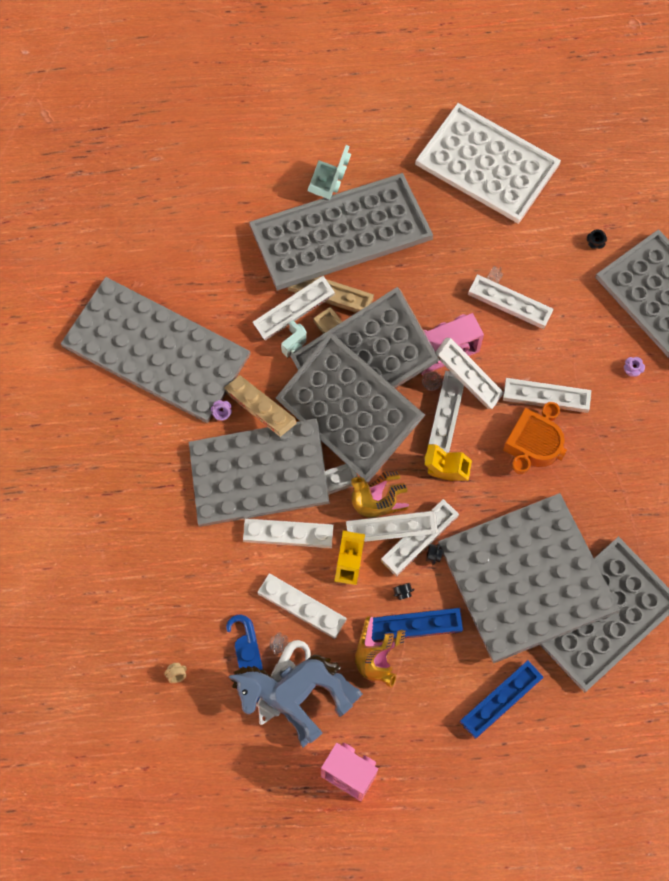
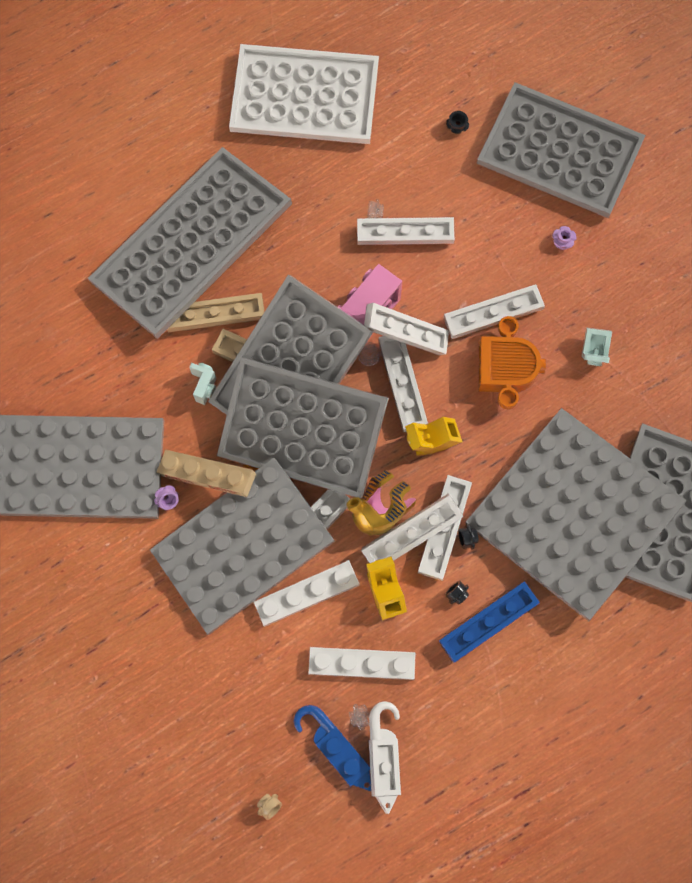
camera: 25 degrees left, 5 degrees up
sand blue animal [228,655,363,748] -> none
white plate [253,276,335,341] -> none
light aqua bracket [307,145,351,199] -> none
bright pink brick [321,743,378,802] -> none
pearl gold piece [355,616,406,687] -> none
blue plate [460,660,544,739] -> none
none -> light aqua bracket [581,327,612,366]

